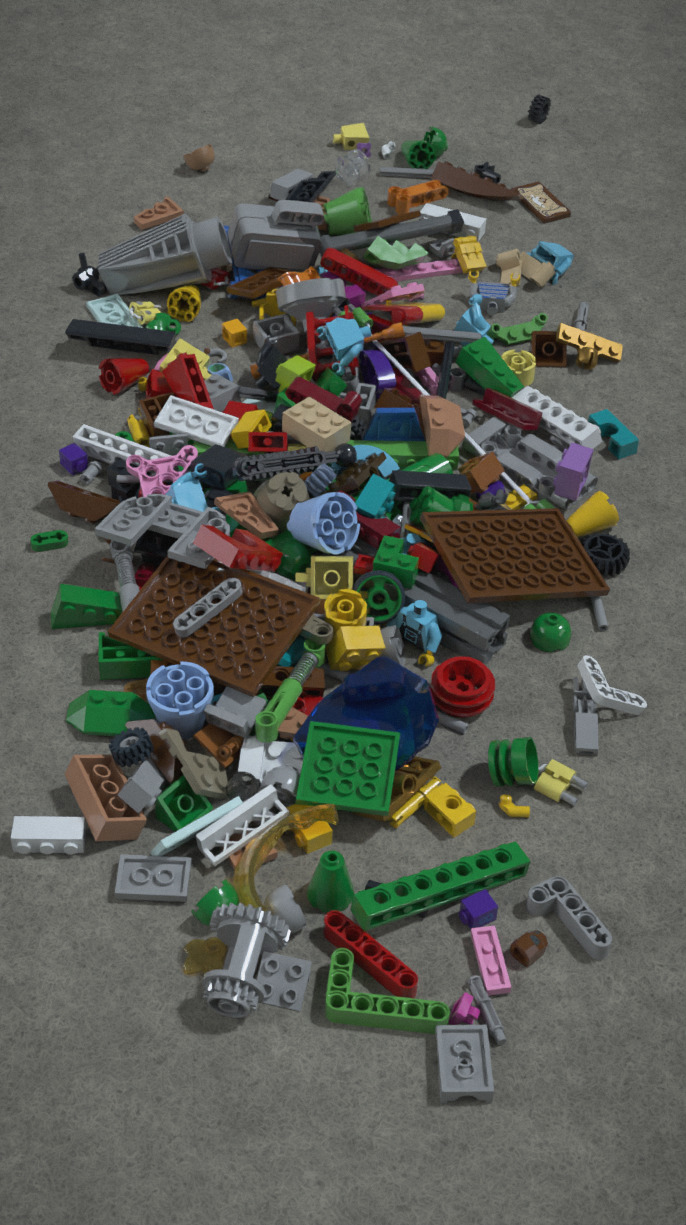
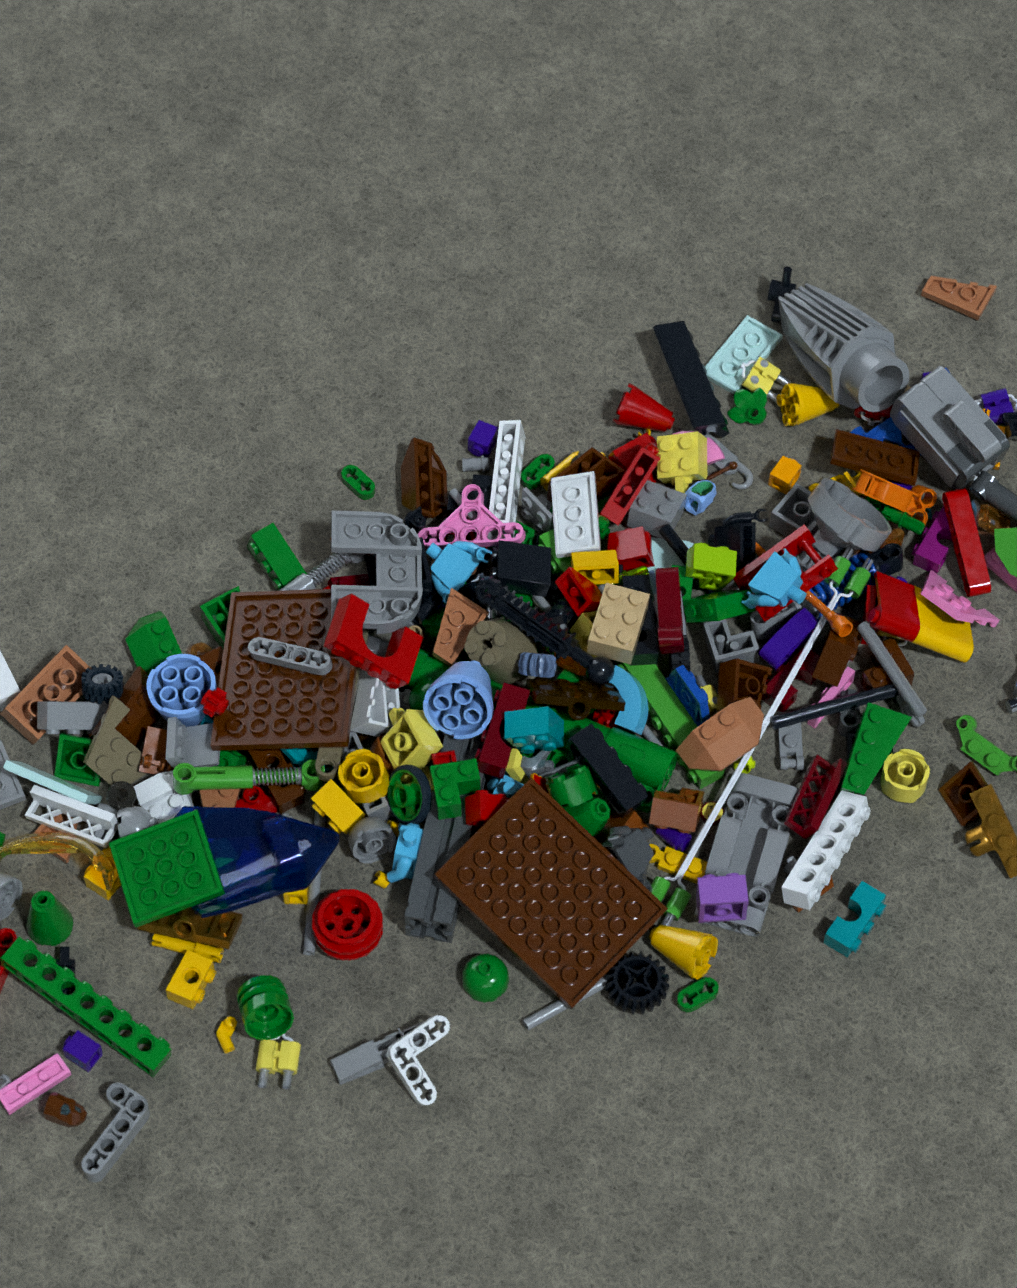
camera: 65 degrees right, 15 degrees up
medium azure torso [454,294,494,346] -> none
none -> red gear [200,688,229,717]
none -> green beam [677,977,719,1013]

